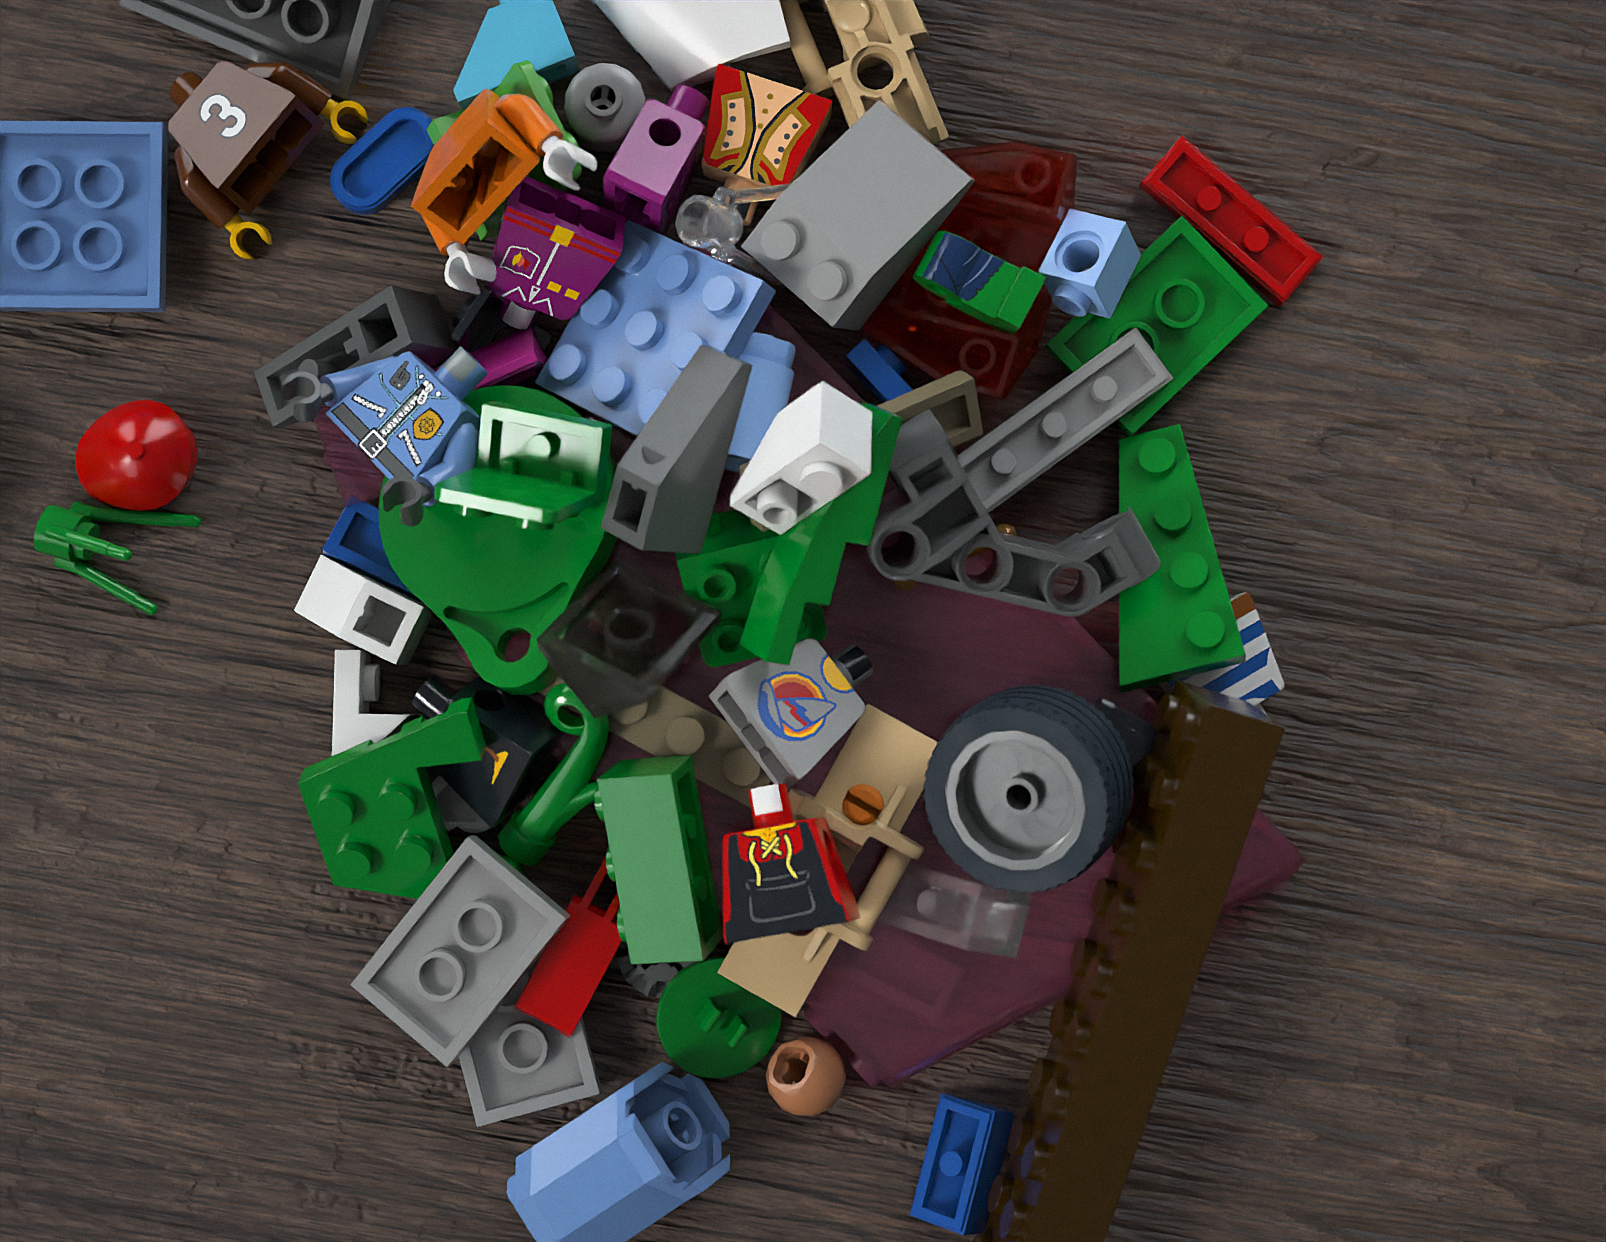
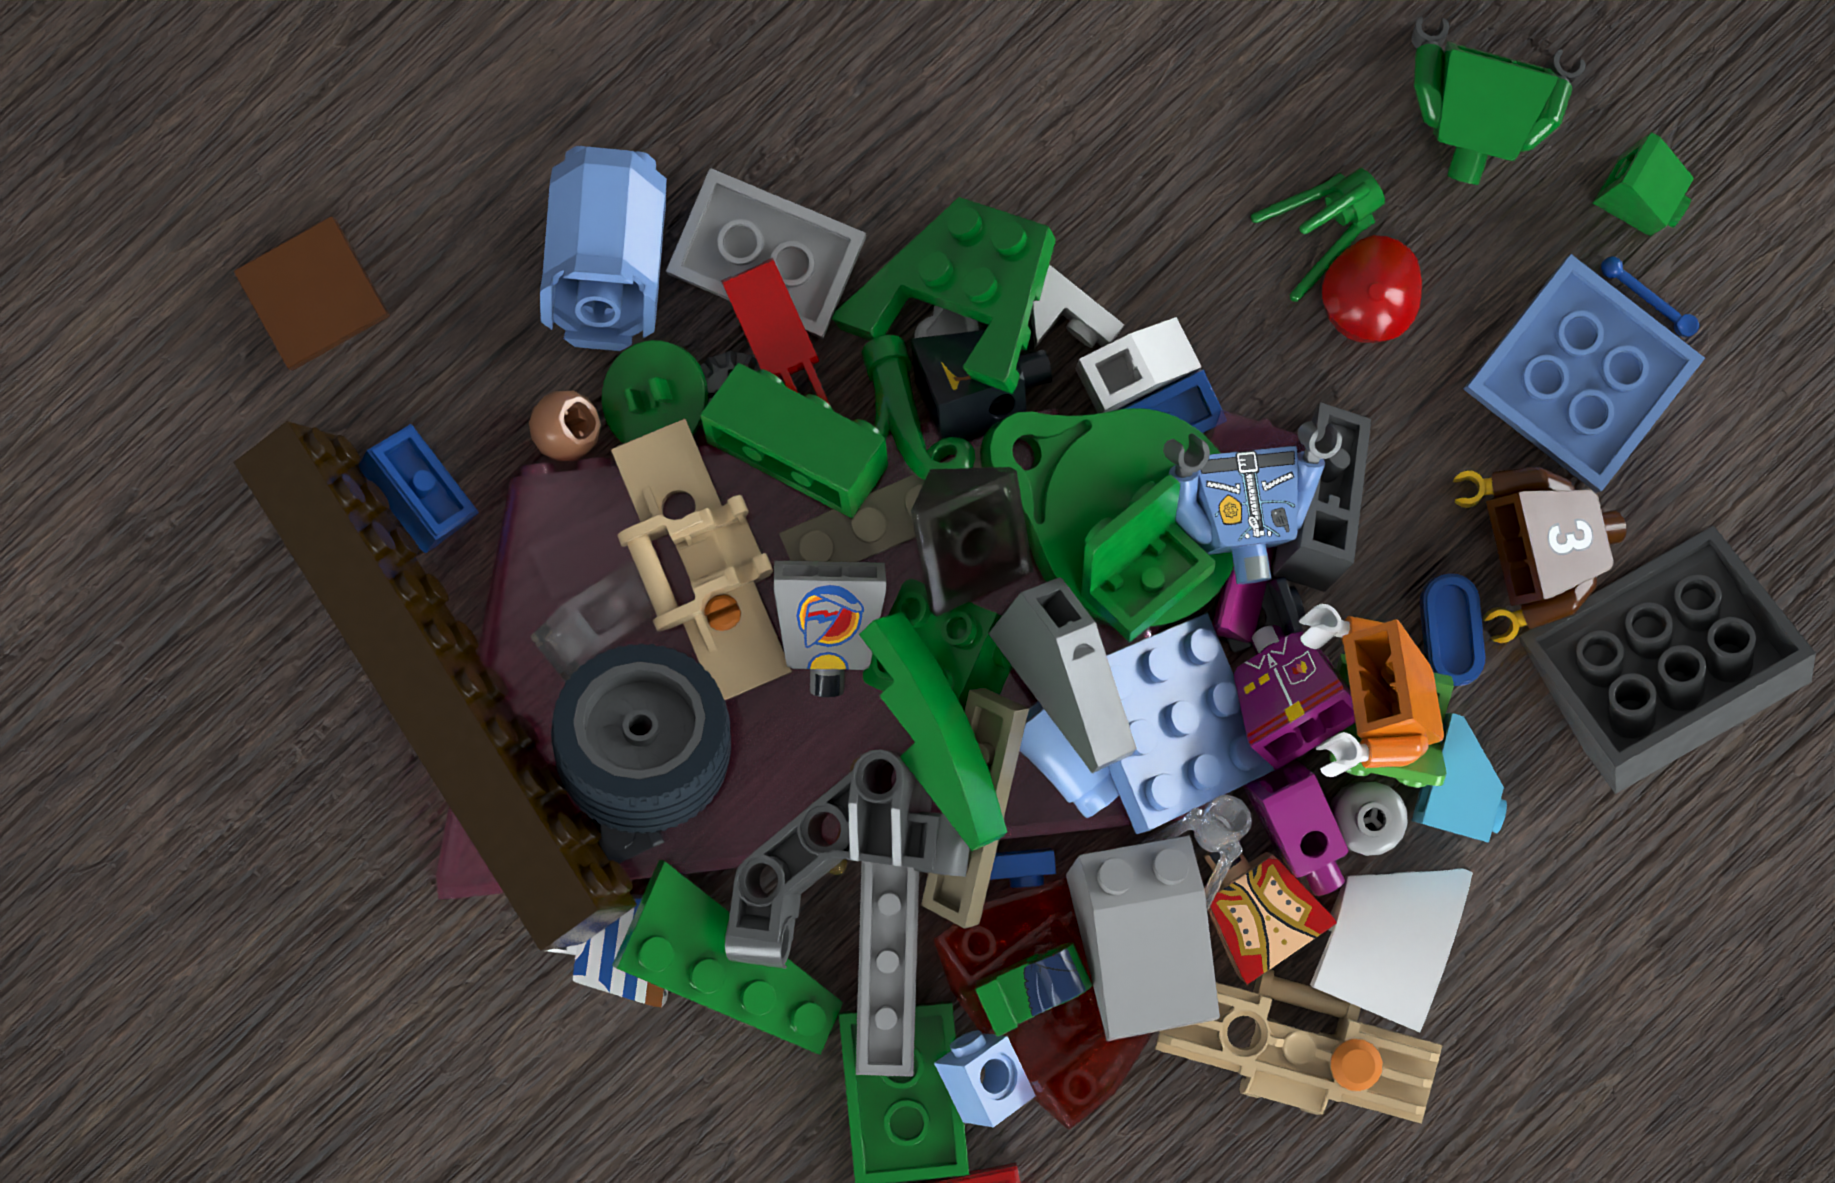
camera: 125 degrees right, 0 degrees up
light grey plate [350,835,571,1067] -> none
torso [722,783,860,944] -> none
white slope [730,381,872,535] -> none

